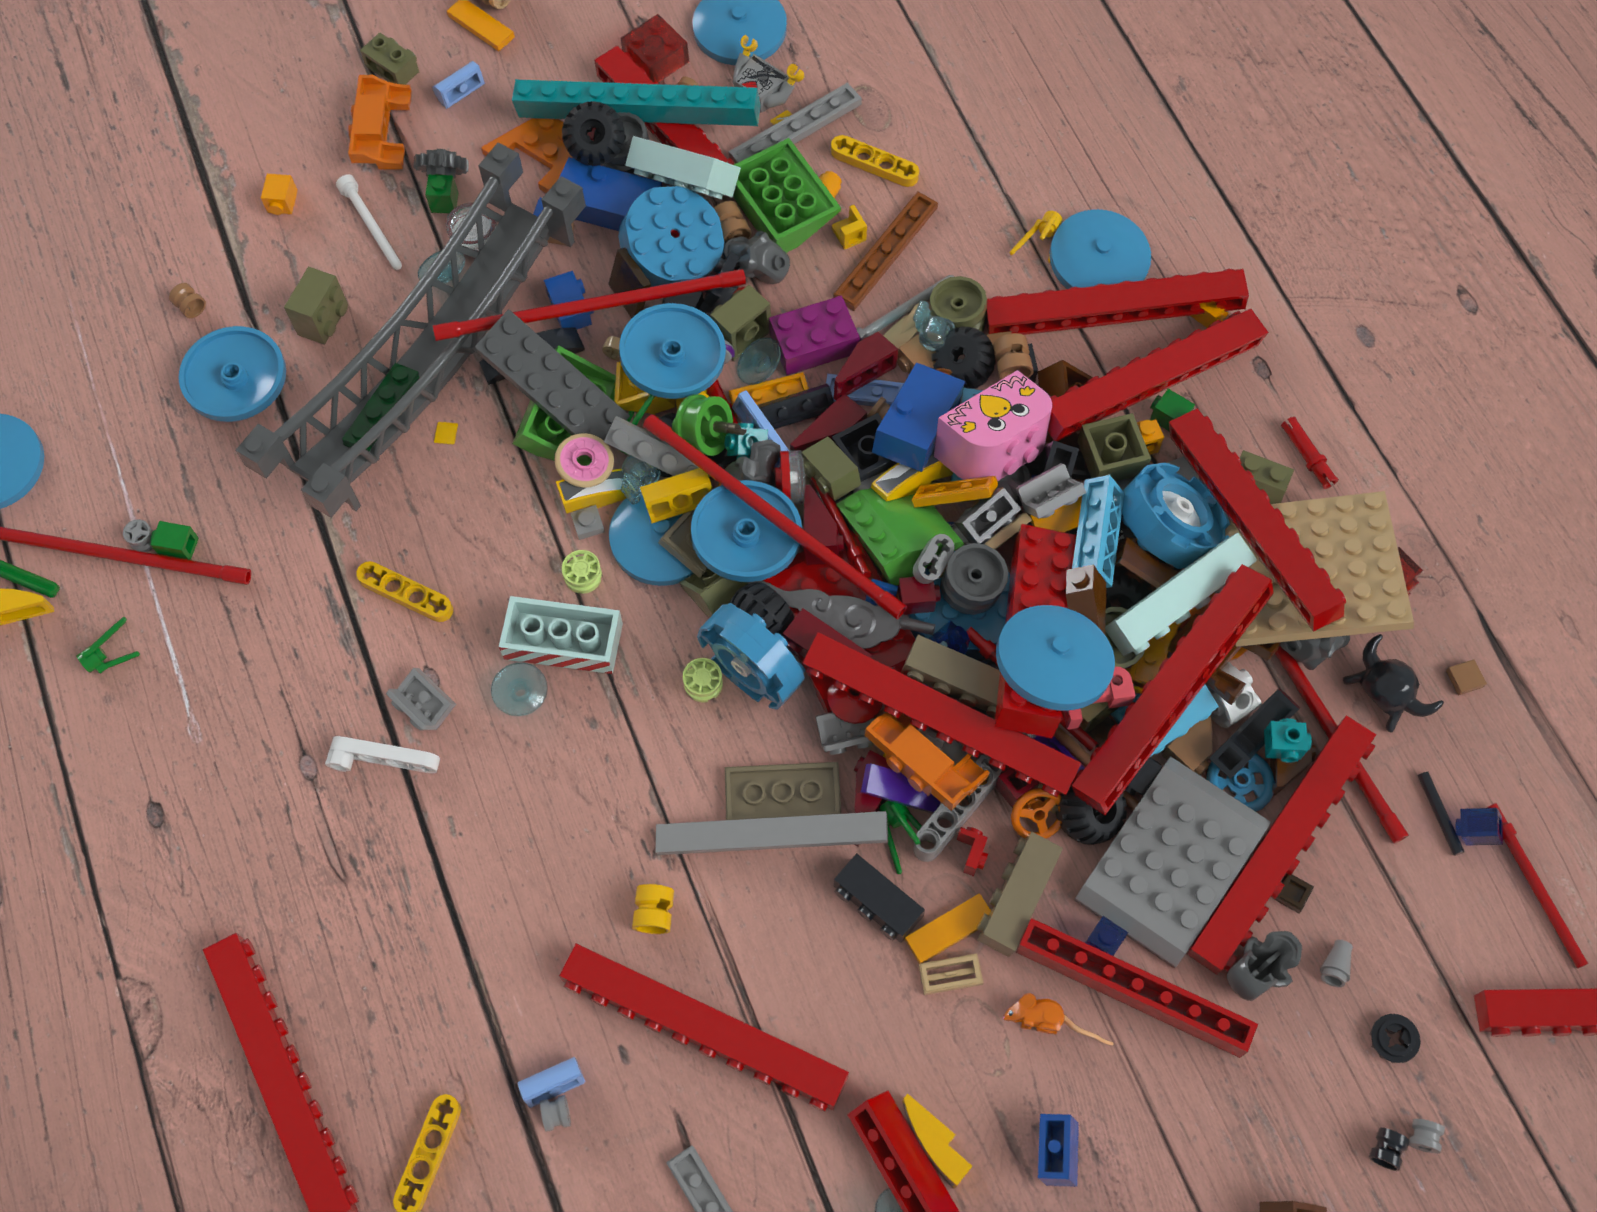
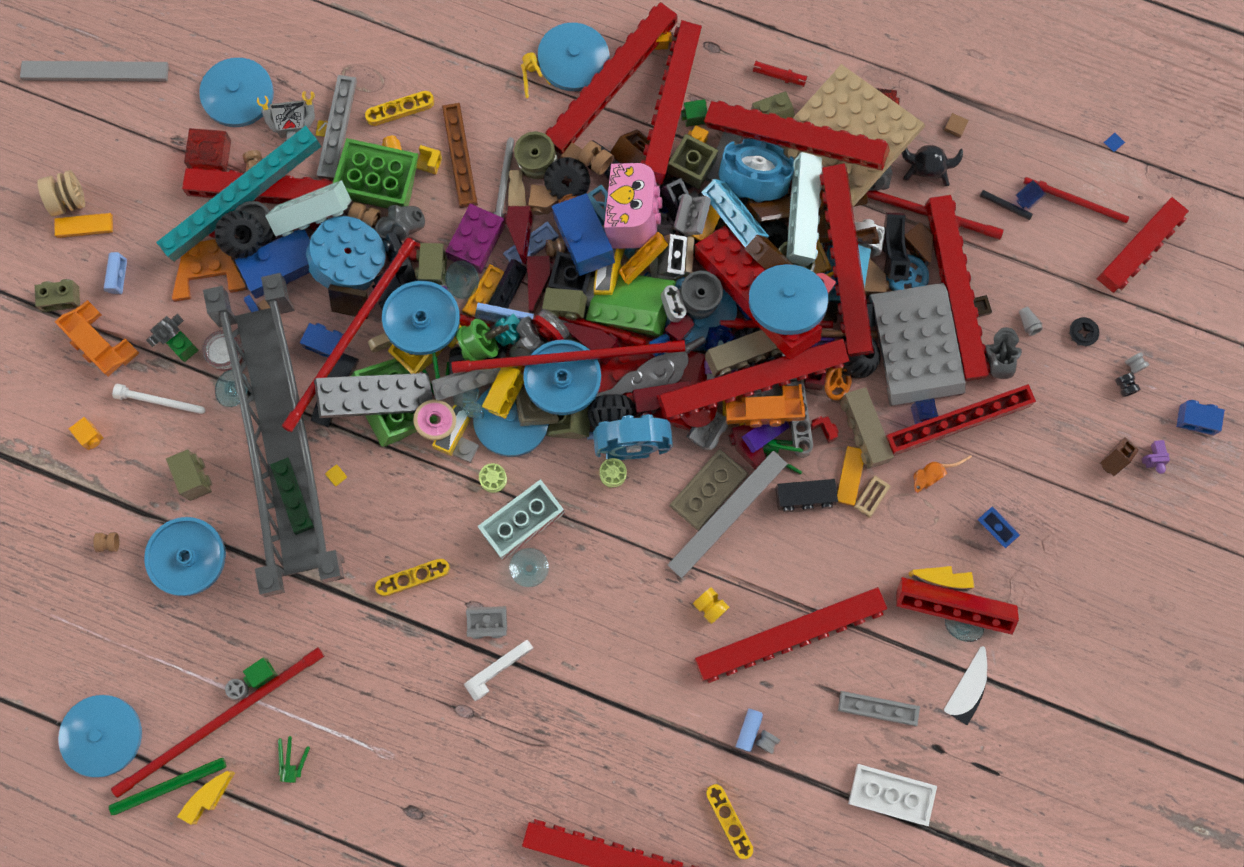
camera: 50 degrees left, 10 degrees up
clear light blue piece [913,301,955,352] -> none
teal brick [1264,718,1312,763] -> none

